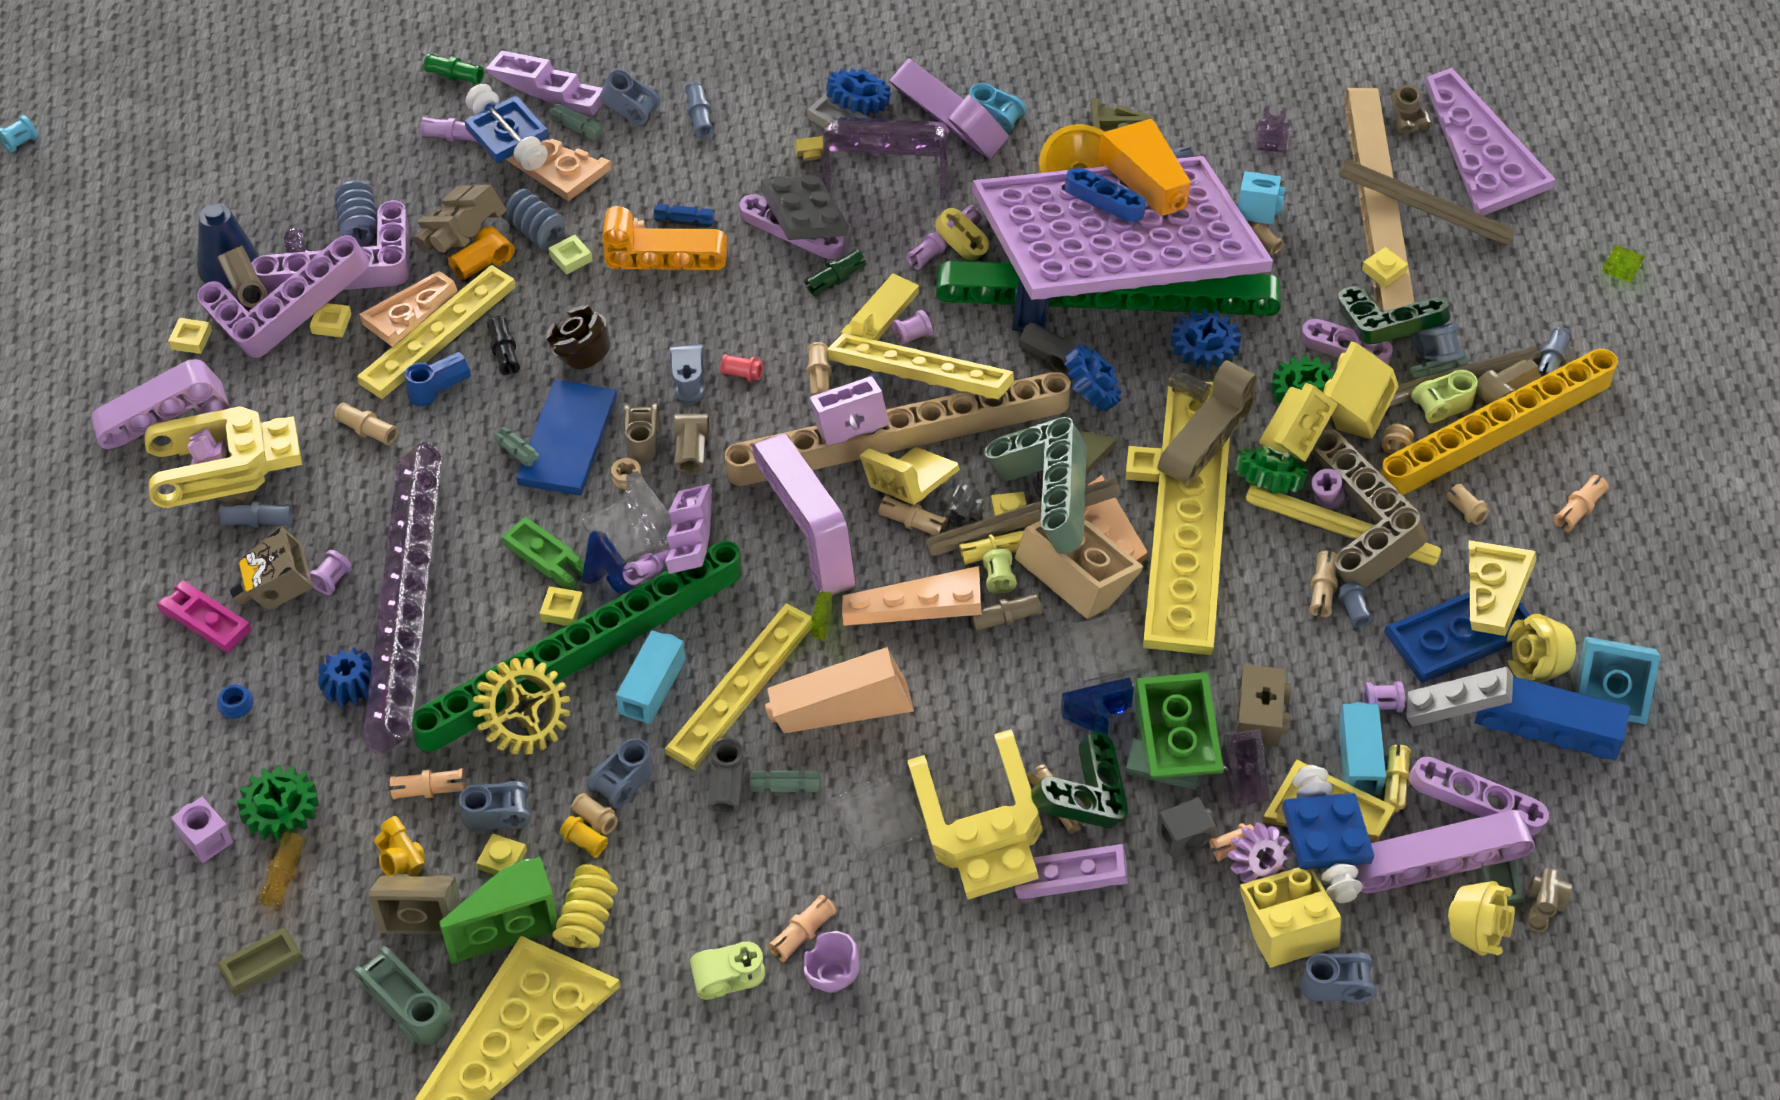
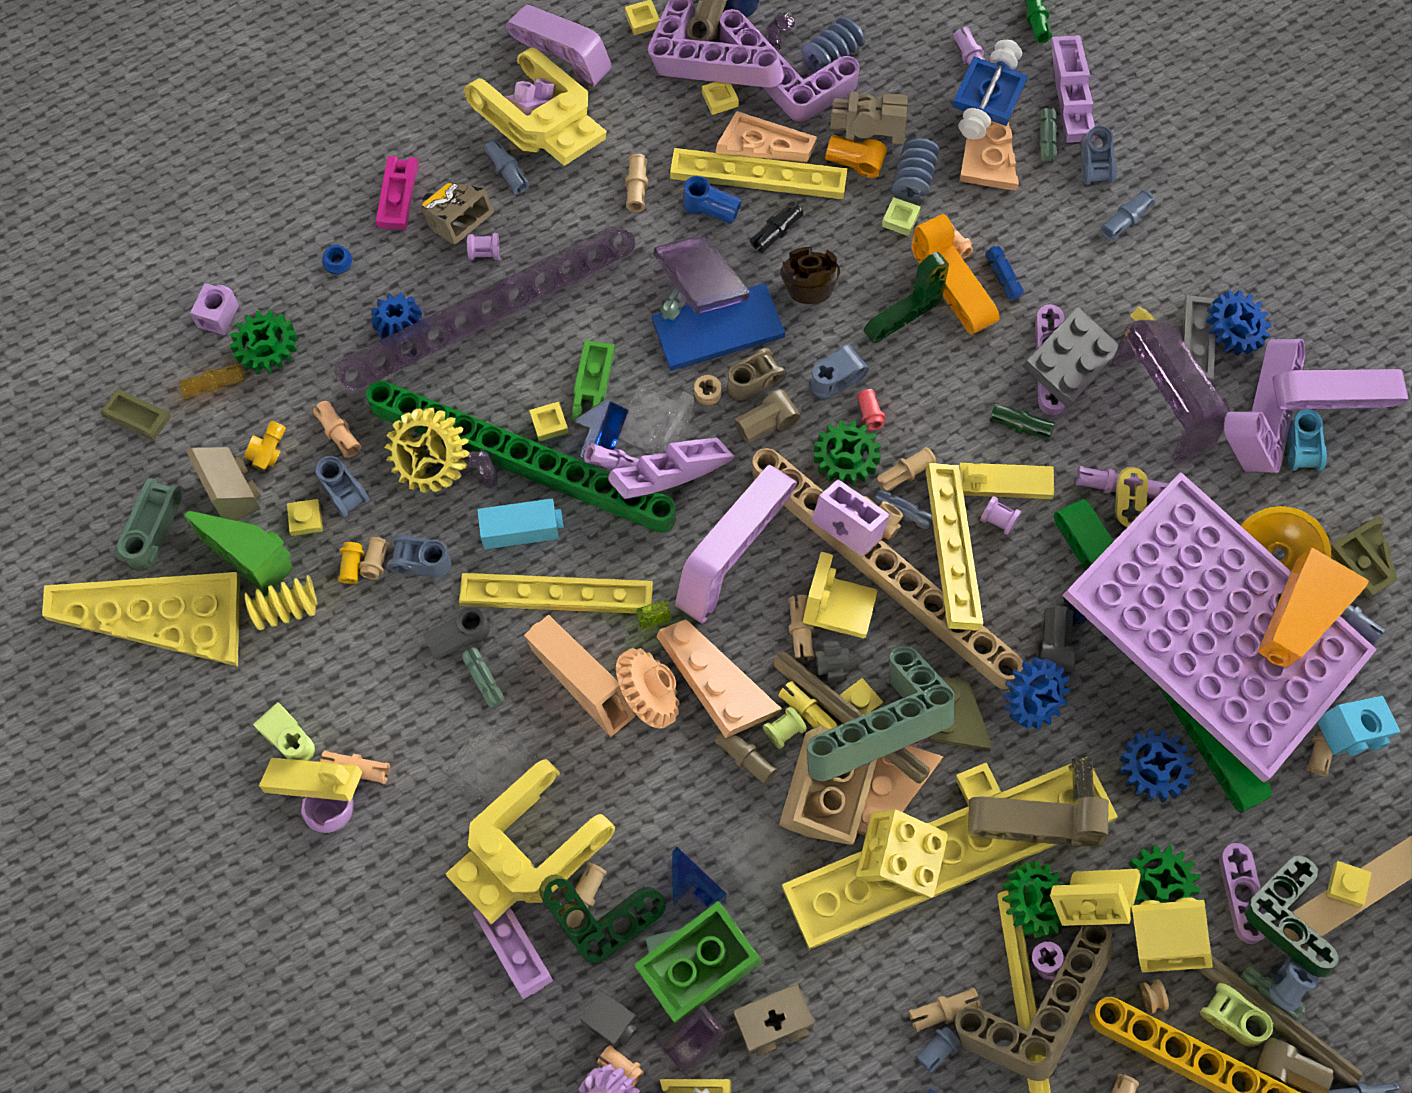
camera: 60 degrees right, 15 degrees up
blue beam [1065,168,1146,222] -> none
none -> light yellow hinge [259,758,362,801]
none -> clear purple arm [468,450,498,489]
none -> light nougat gear [616,648,680,729]
none -> clear purple tile [653,234,750,314]
none -> green gear [814,420,881,487]
none -> light yellow bracket [856,809,948,898]
none -> dark green beam [863,252,949,343]
none -> lavender beam [1272,369,1409,410]

